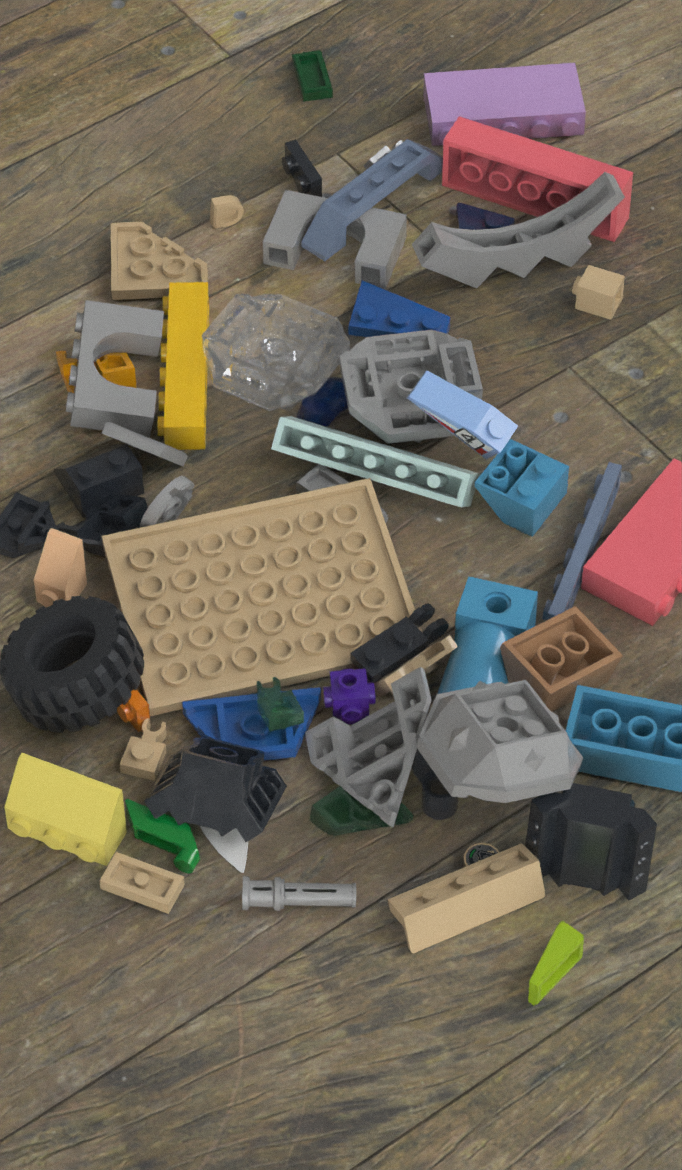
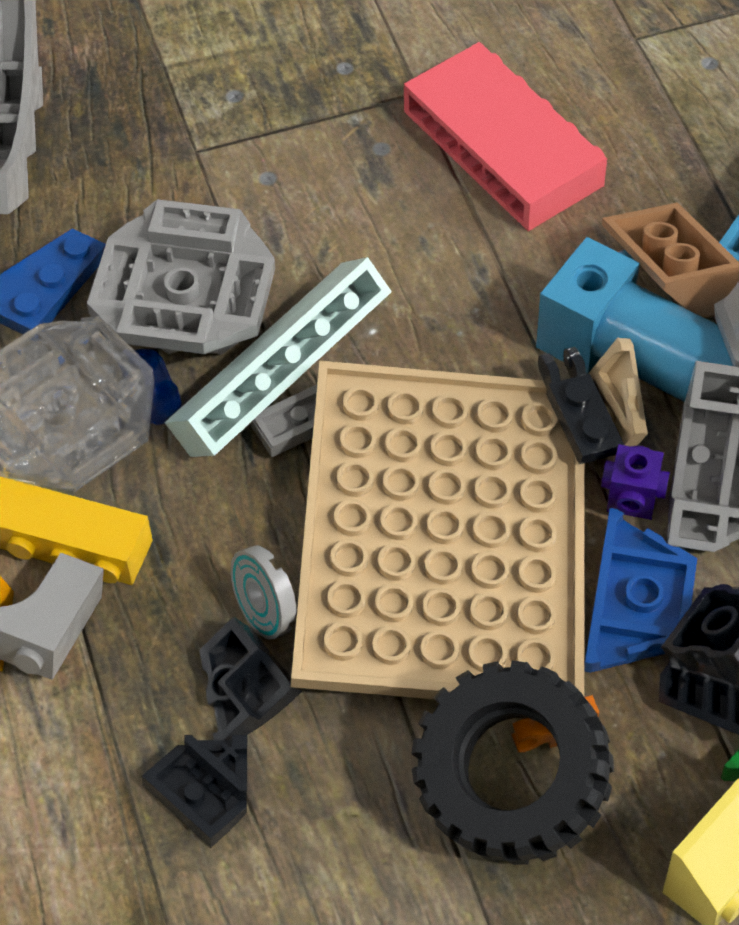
camera: 70 degrees left, 5 degrees up
light nougat slope [34,528,87,608] -> none
black slope [54,444,144,518] -> none
light grey tile [102,422,188,467] -> none
tan plate [120,718,167,781] -> none
clear green plate [257,677,304,732] -> none
light blue slope [407,371,518,459] -> none
dark azure slope [475,439,569,537] -> none
sand blue plate [542,462,622,621] -> none
tan brick [572,265,625,320] -> none

